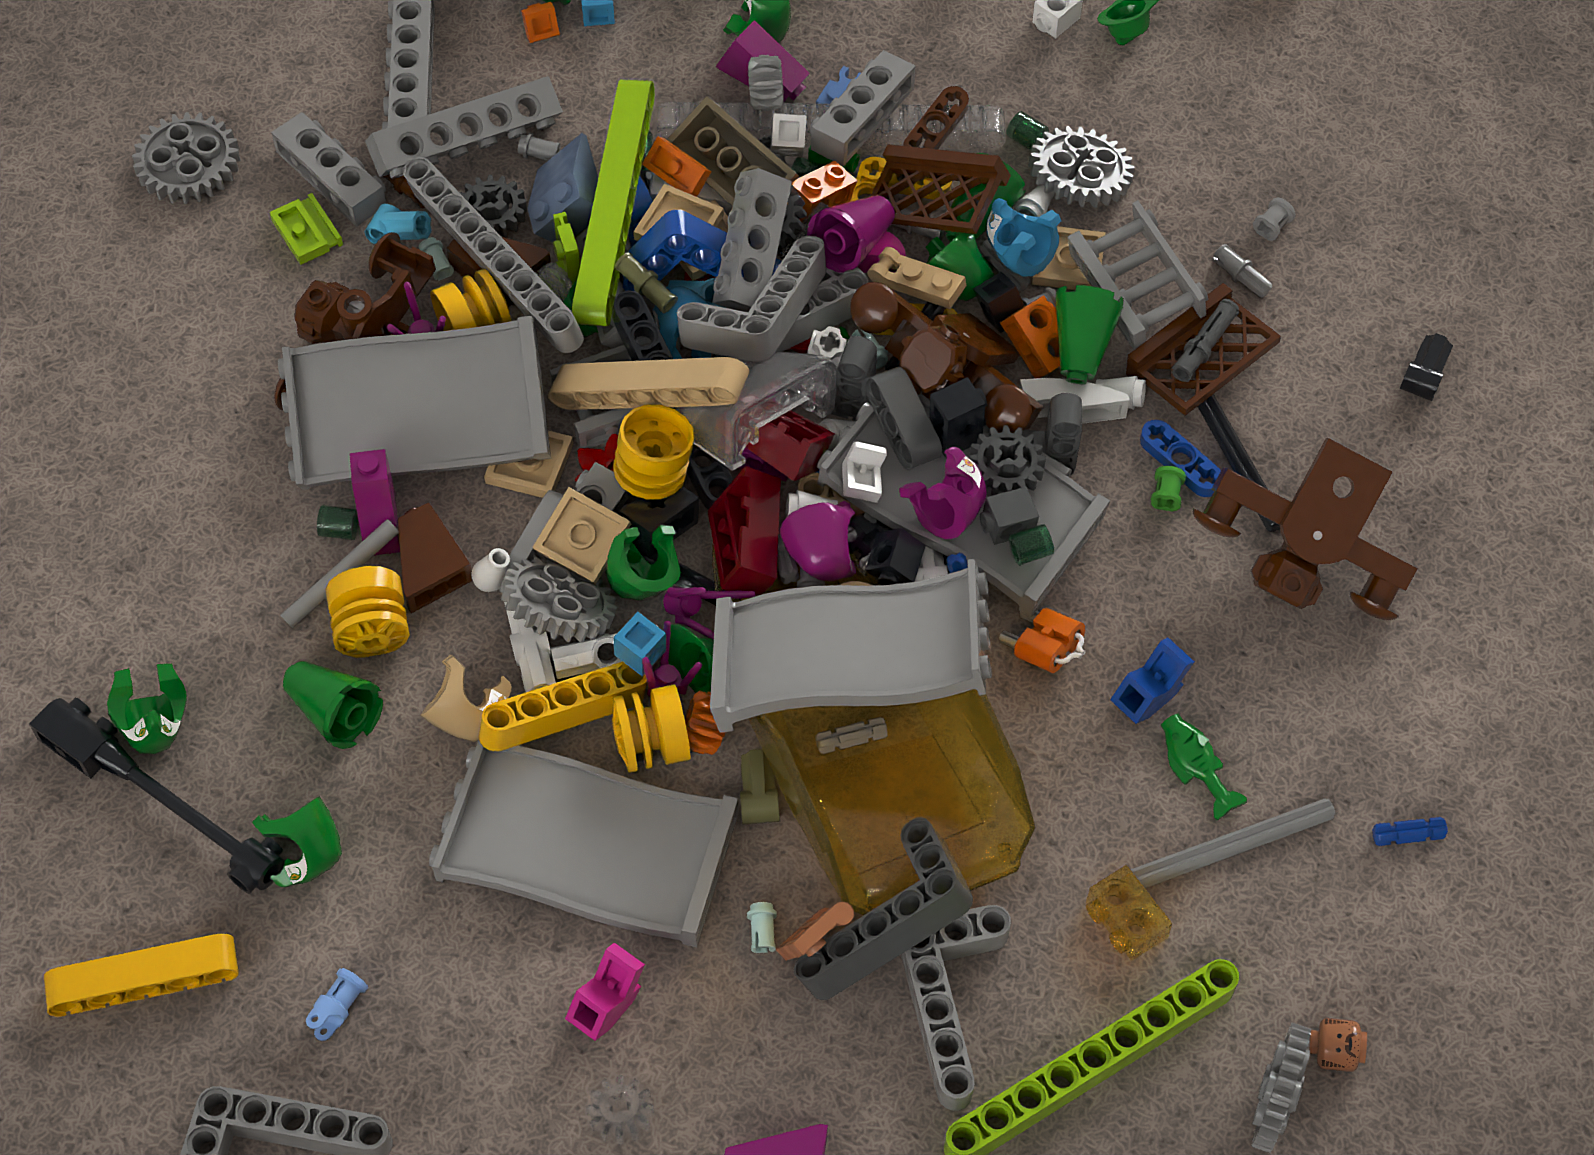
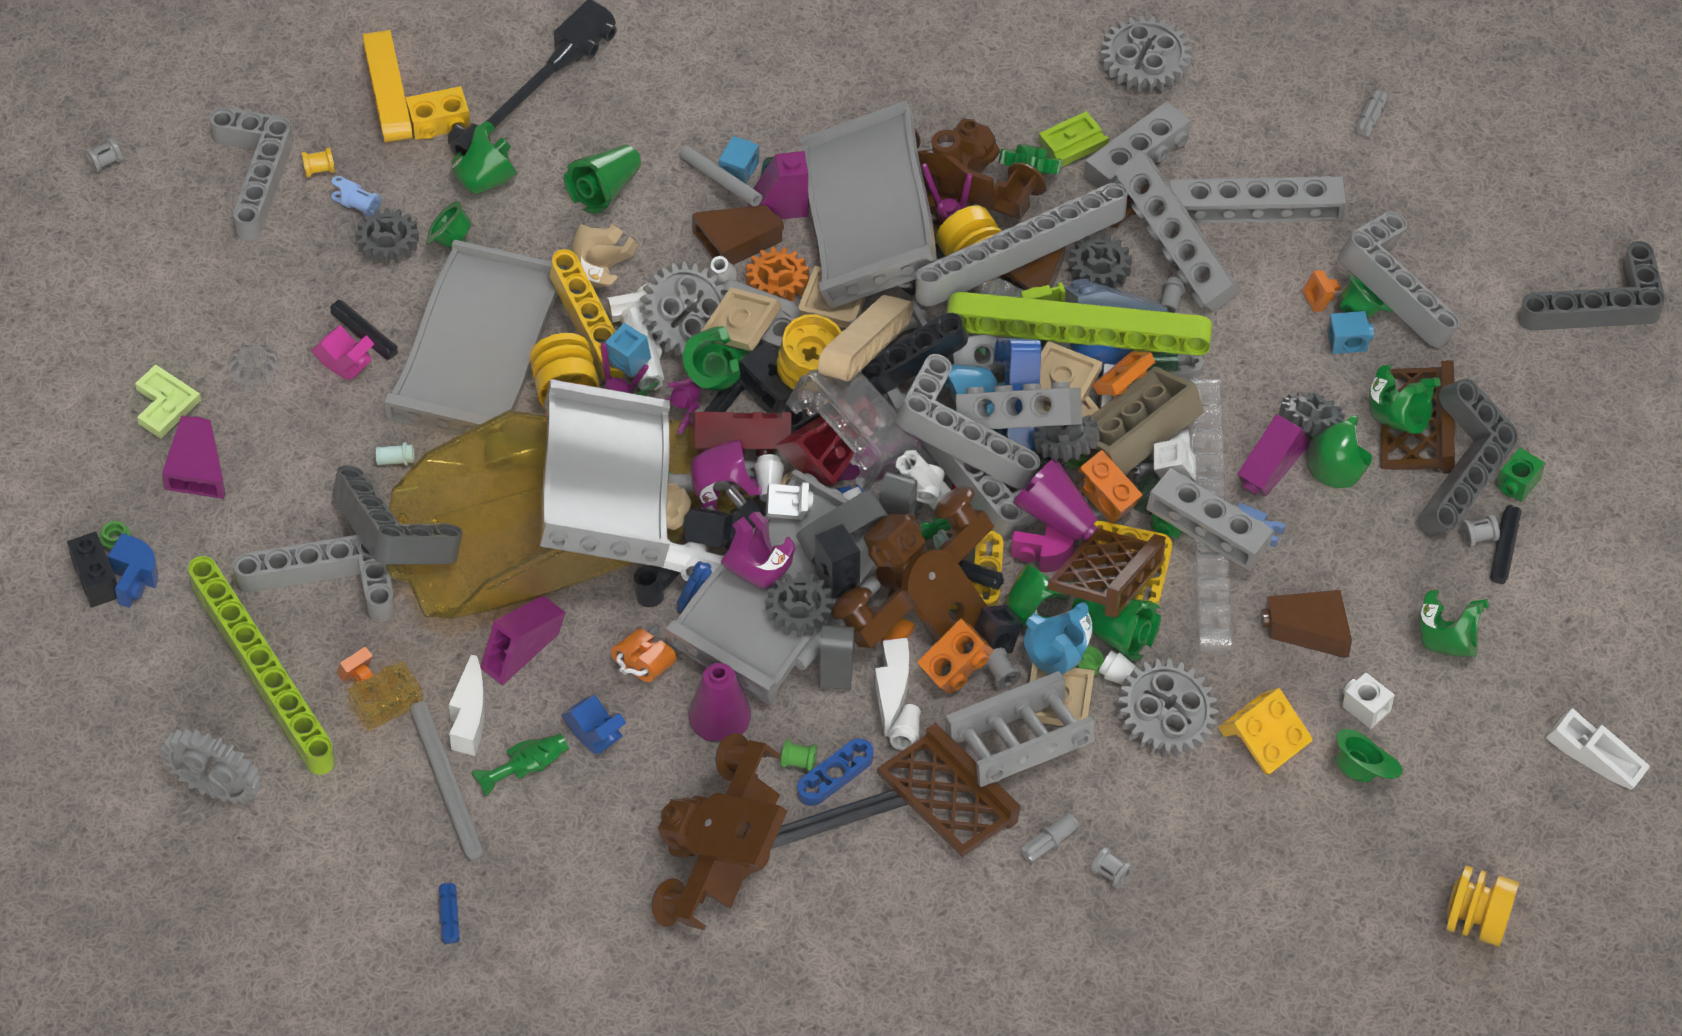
camera: 90 degrees right, 5 degrees down
green piece [107,663,187,754] -> none
yellow wheel [325,566,410,658] -> none
medium azure piece [365,204,432,244] -> none
olive pin [615,252,678,313] -> none
light grey gear [748,55,784,111] -> none
nougat plate [776,902,854,961] -> none
tan plate [867,247,967,309] -> none
reddish brown beam [903,86,969,149] -> none
dark grey brick [980,487,1040,545] -> none
clear green piece [1006,111,1049,151] -> none
clear green piece [1009,524,1054,566] -> none
green cone [1055,285,1124,385] -> none
dark grey pin [1171,299,1239,382] -> none
nougat head [1309,1018,1367,1072] -> none
black piece [1400,333,1453,401] -> none
none -> yellow bush [301,147,335,178]
none -> black axle [330,299,398,360]
none -> orange tile [336,646,374,687]
none -> dark grey gear [355,208,419,265]
none -> yellow brick [406,86,470,140]
none -> green piece [425,201,471,248]
none -> white slope [449,655,485,756]
none -> magenta slope [480,595,566,685]
none -> magenta cone [688,663,751,742]
none -> dark azure brick [718,136,759,184]
none -> orange gear [746,247,809,302]
none -> green gear [999,144,1062,176]
none -> yellow bracket [1218,688,1313,774]
none -> reddish brown slope [1260,590,1352,658]
none -> dark grey gear [1279,392,1345,437]

